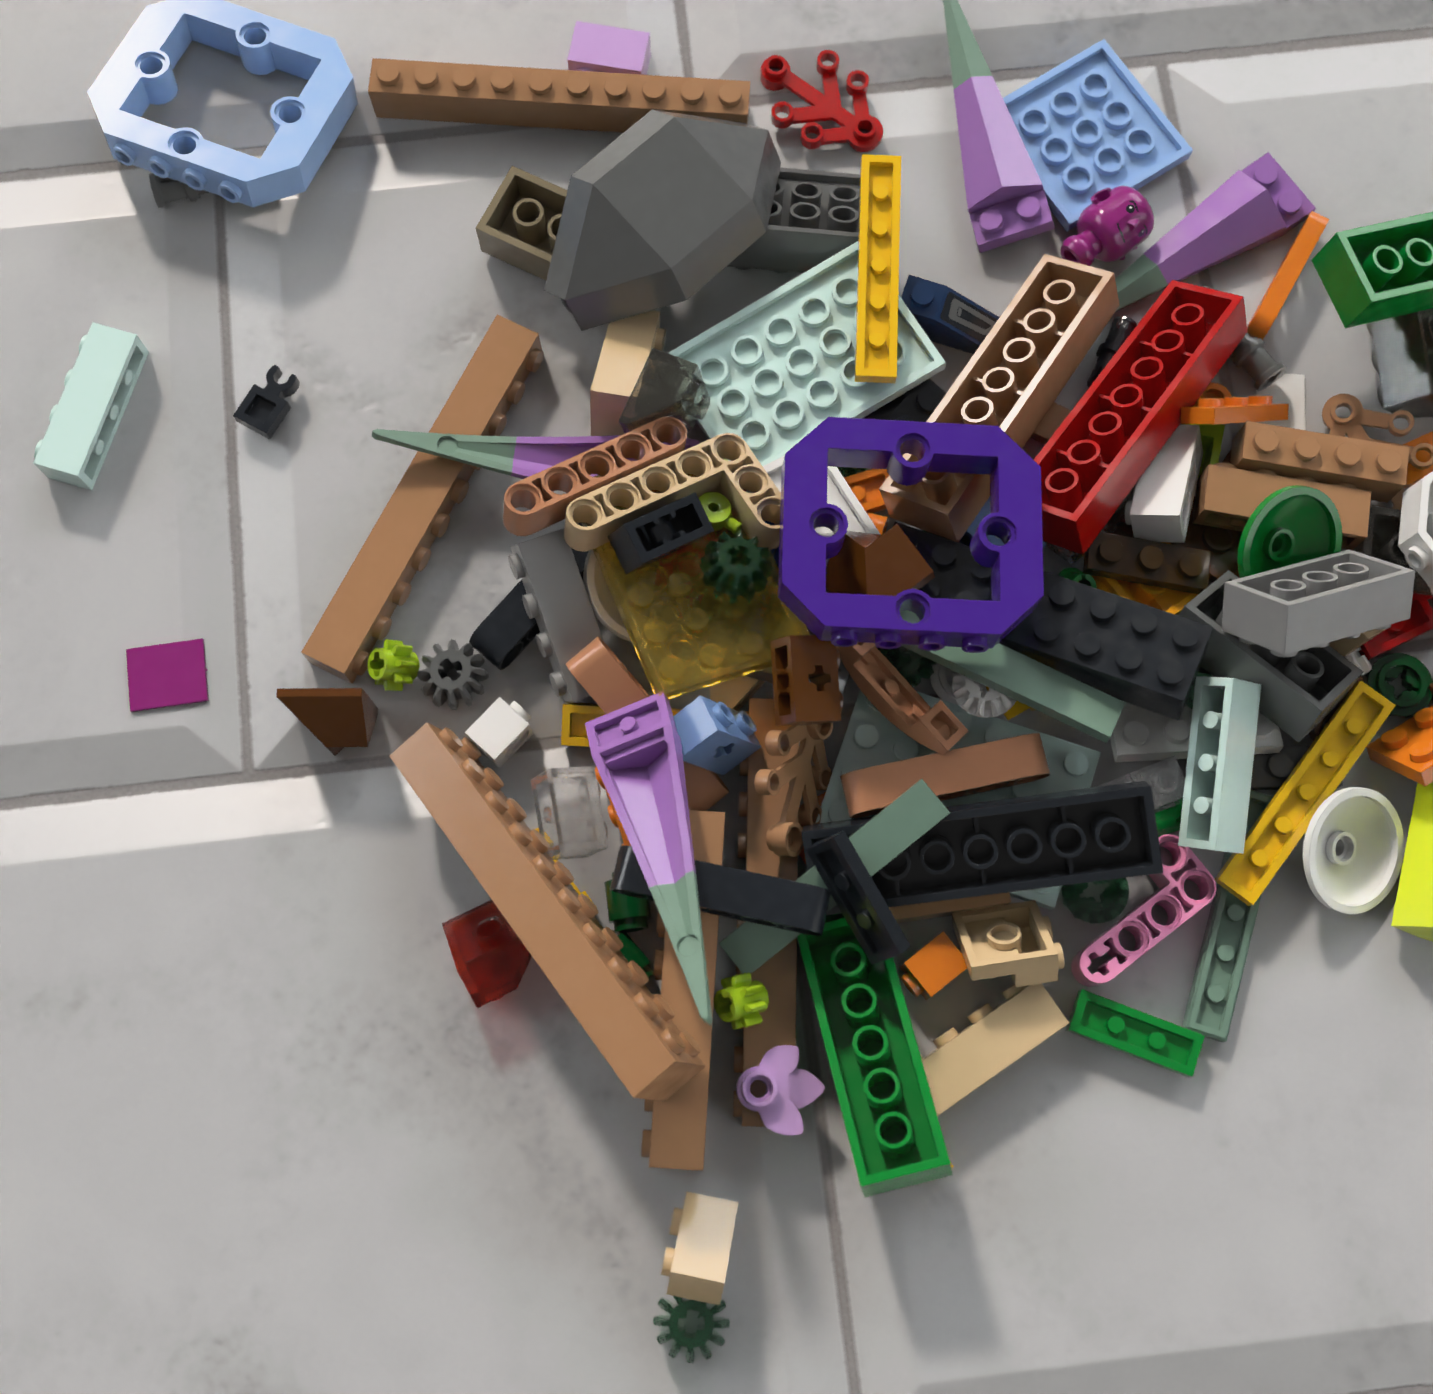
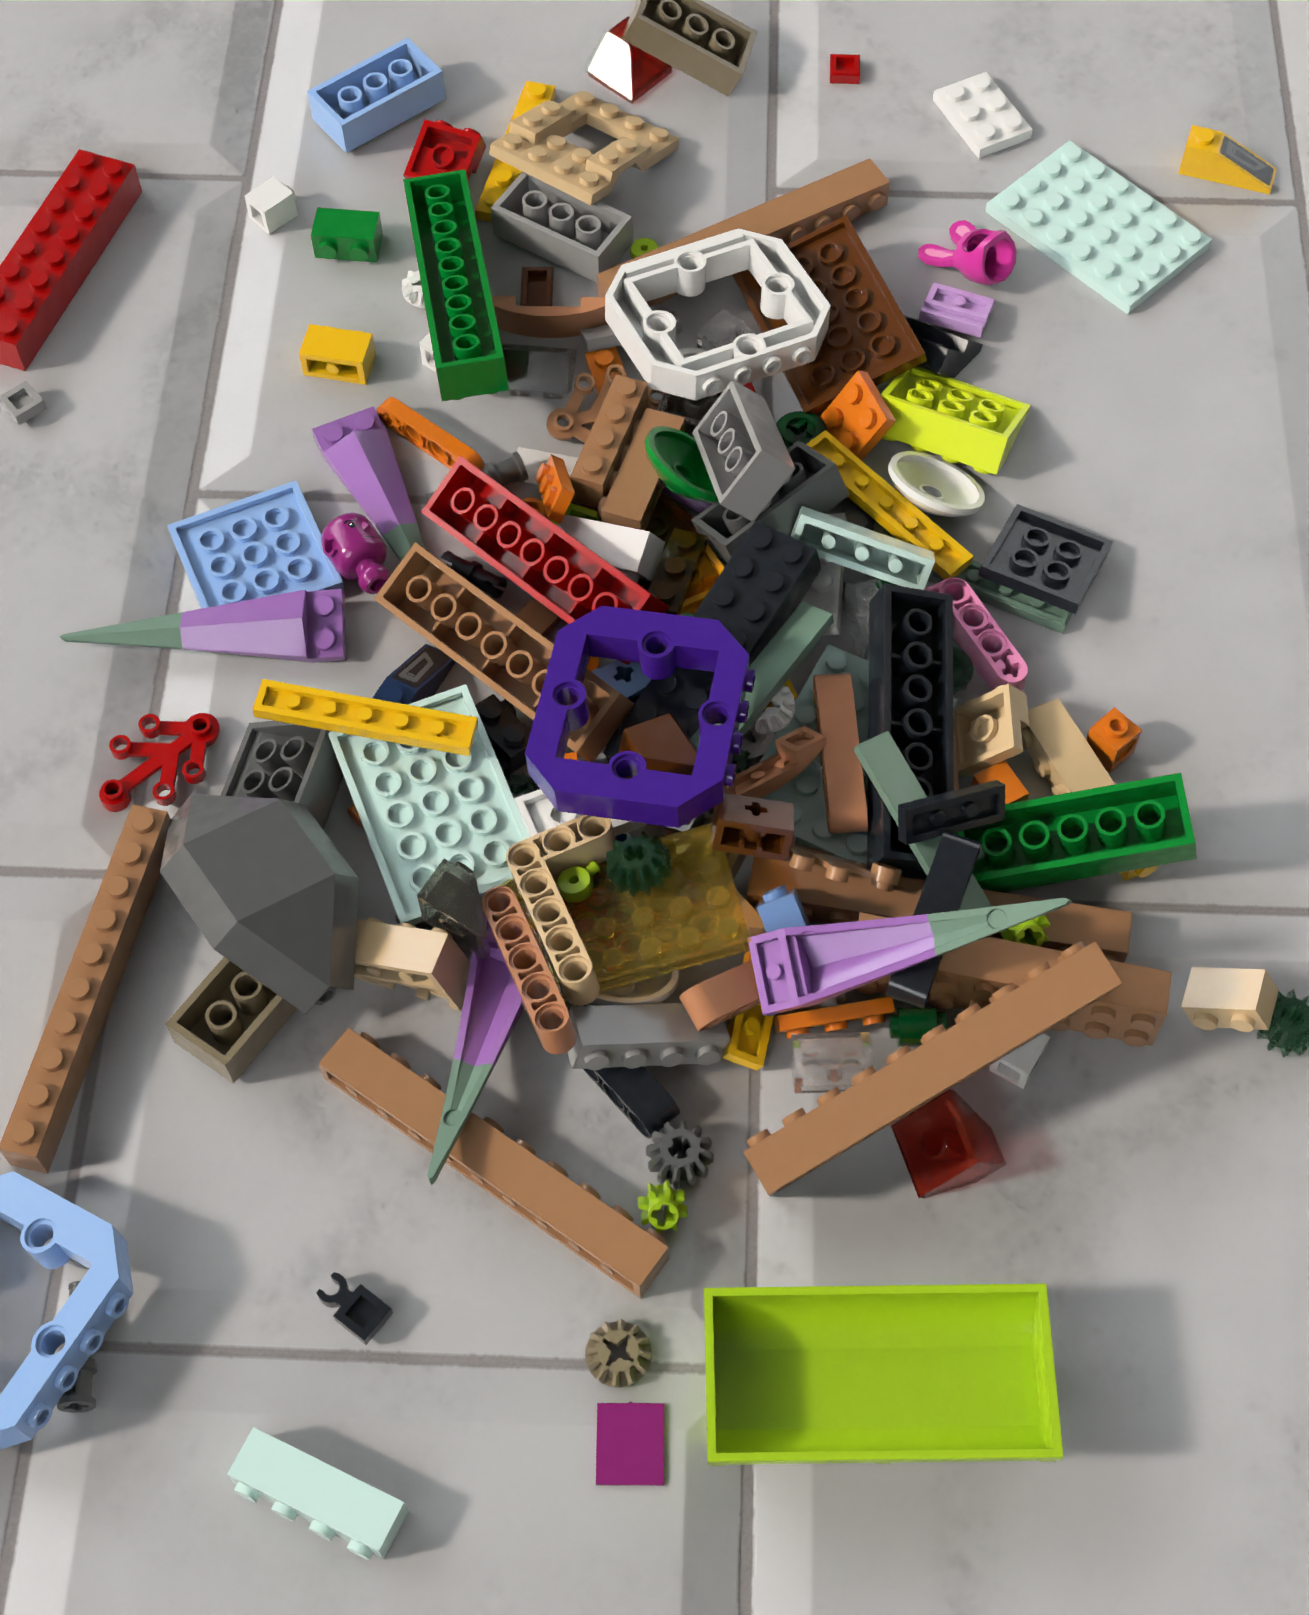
camera: 80 degrees left, 15 degrees down
reddish brown slope [276,688,378,756] -> none
white brick [465,697,534,769] -> none
lavender brick [567,21,651,75] -> none
black brick [607,492,714,575] -> none
lavender plate [736,1045,825,1136] -> none
green plate [1065,989,1205,1077] -> none
none -> yellow brick [299,324,376,385]
none -> dark tan gear [585,1319,652,1388]
none -> lime piece [704,1283,1064,1466]
none -> black plate [978,504,1113,615]
none -> orange brick [1086,707,1142,773]

